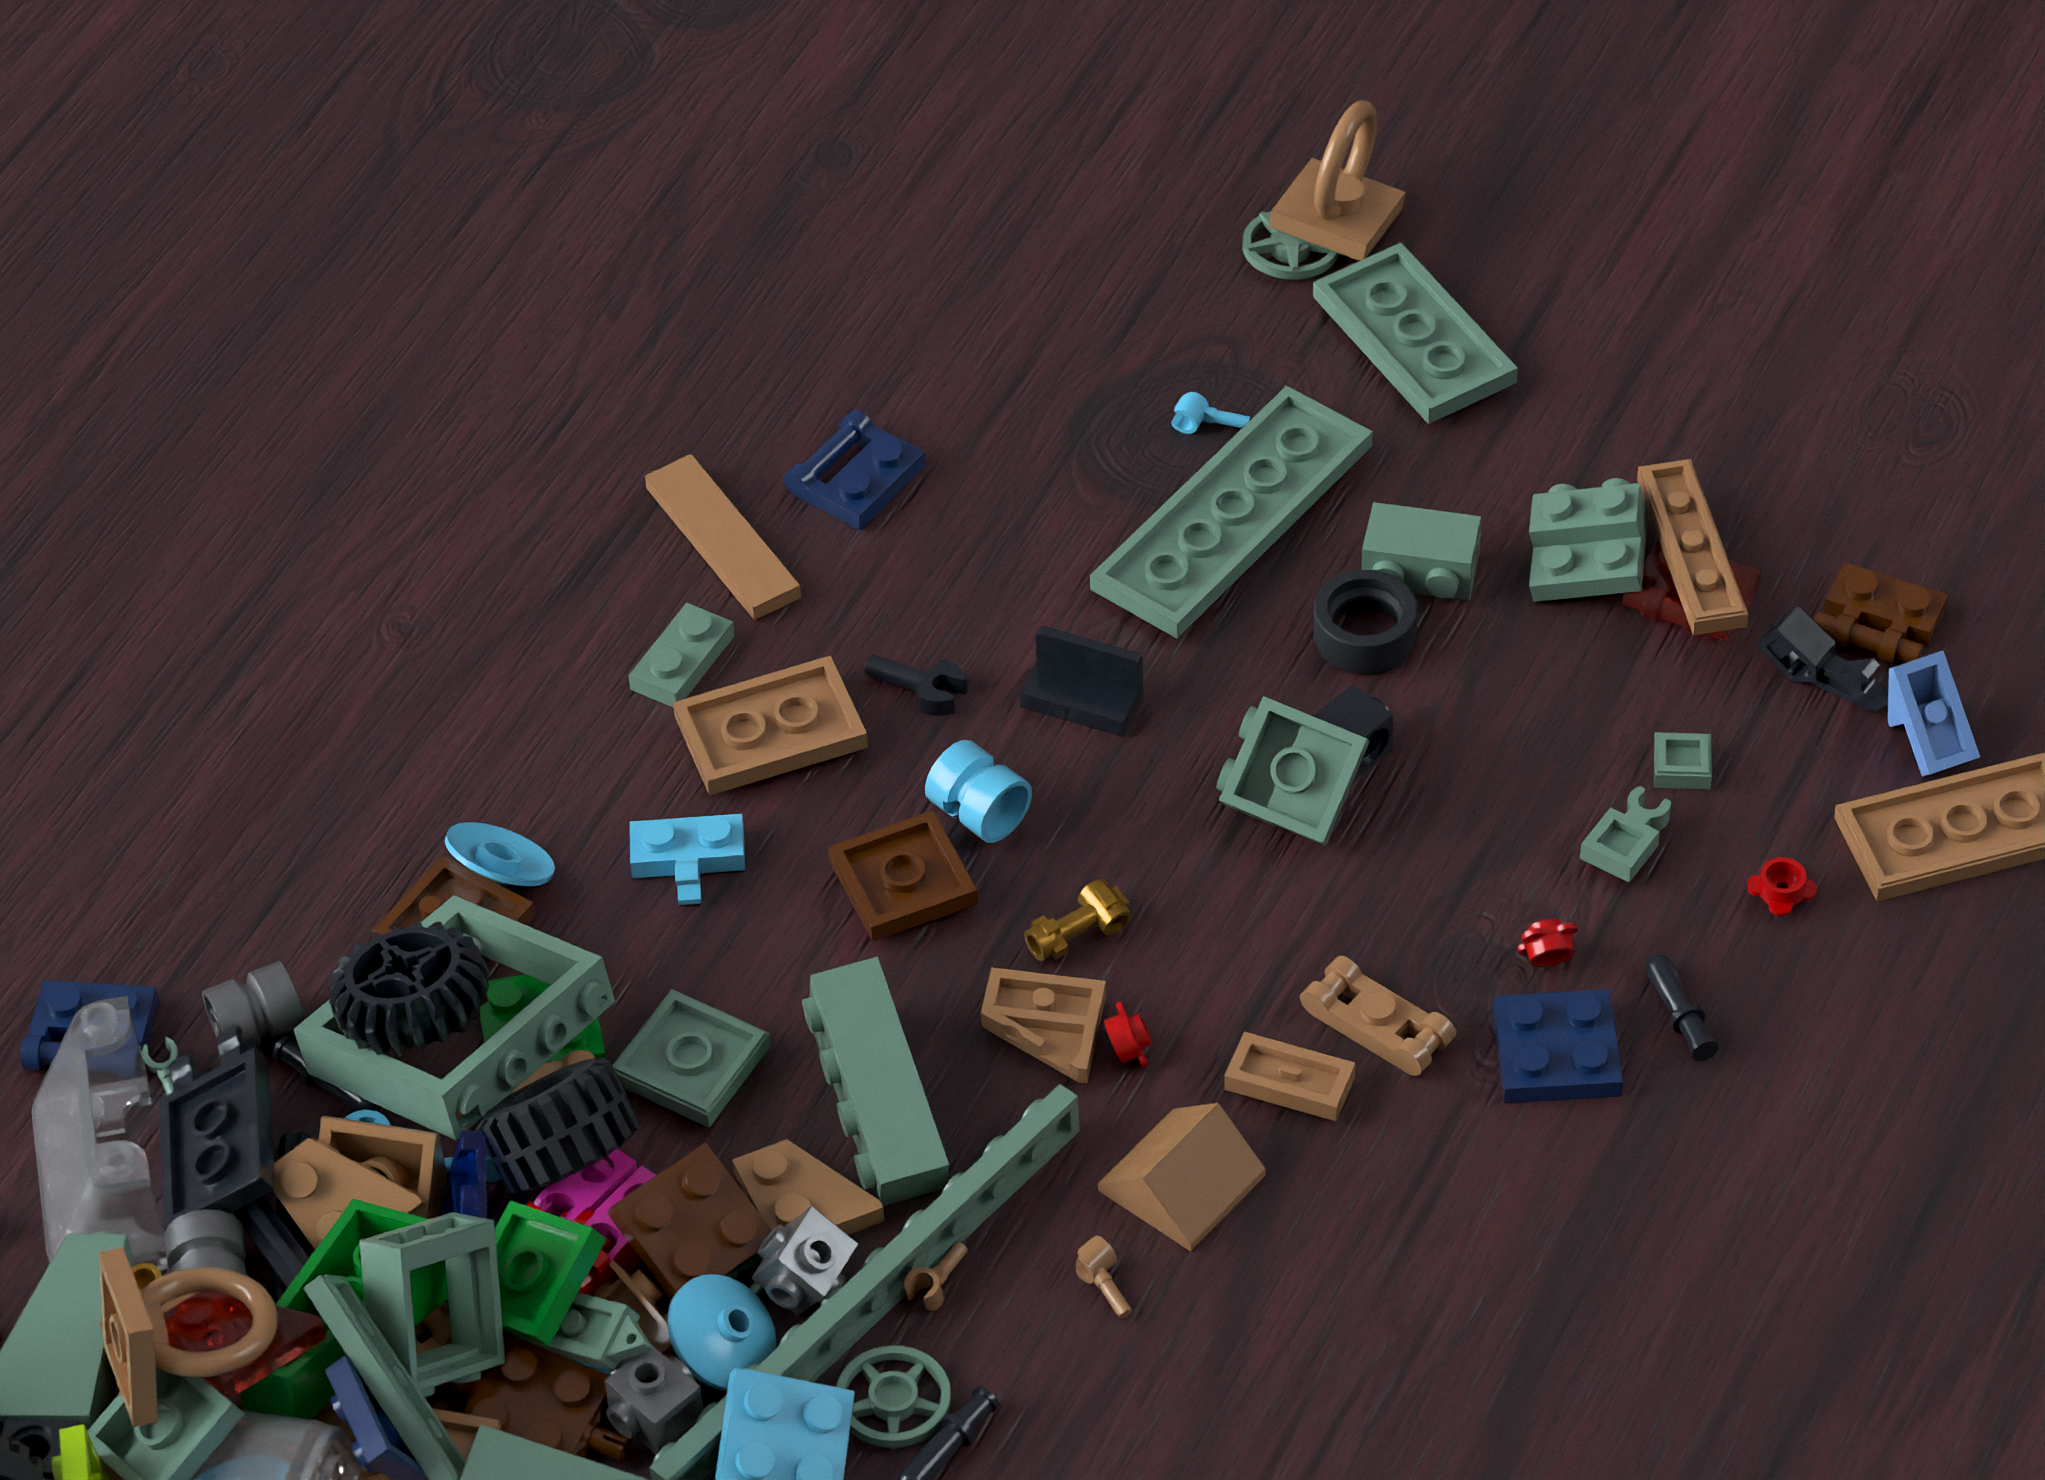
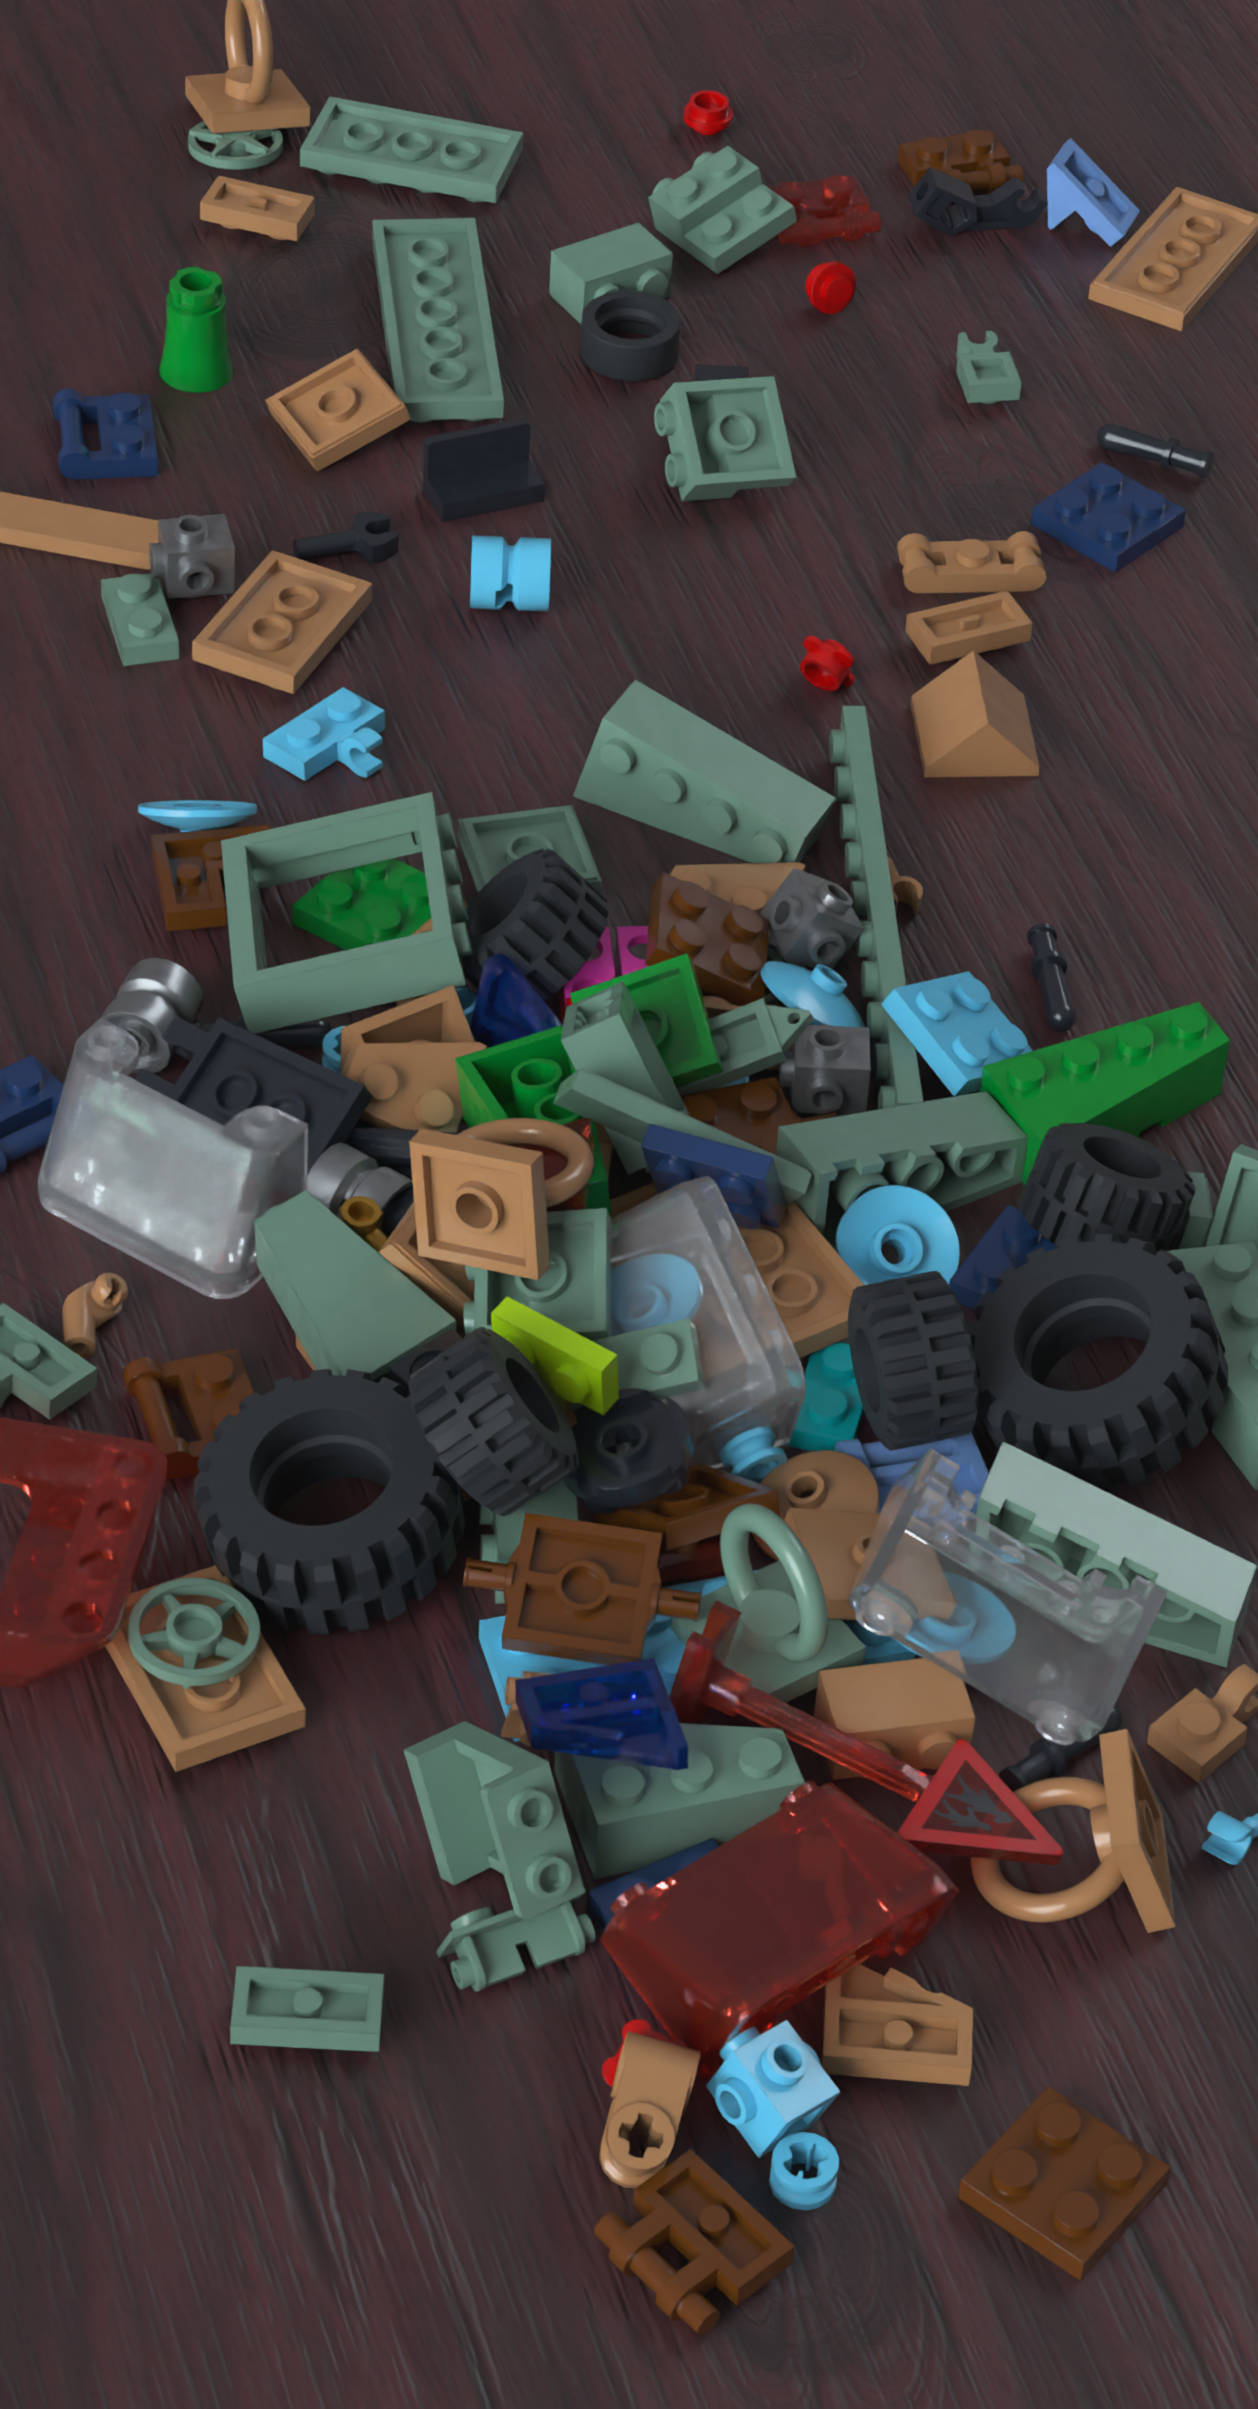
camera: 50 degrees left, 5 degrees down
black gear [329,920,489,1056] -> none
reddish brown plate [828,810,978,942] -> none
sand green wheel [836,1346,951,1450] -> none
medium nougat wing [981,967,1106,1083] -> none
pearl gold bar [1024,879,1132,961] -> none
medium nougat hand [1076,1236,1132,1319] -> none
medium azure hand [1171,392,1250,434] -> none
red plate [1517,919,1578,967] -> none
medium nougat tile [1637,459,1748,635] -> none
sand green tile [1654,732,1712,789] -> none
red plate [1747,857,1817,916] -> none
none -> flat silver brick [149,514,235,599]
none -> green plant [159,267,234,393]
none -> medium nougat plate [200,175,315,241]
none -> medium nougat plate [265,348,411,472]
none -> red plate [683,90,733,135]
none -> red plate [805,261,856,314]

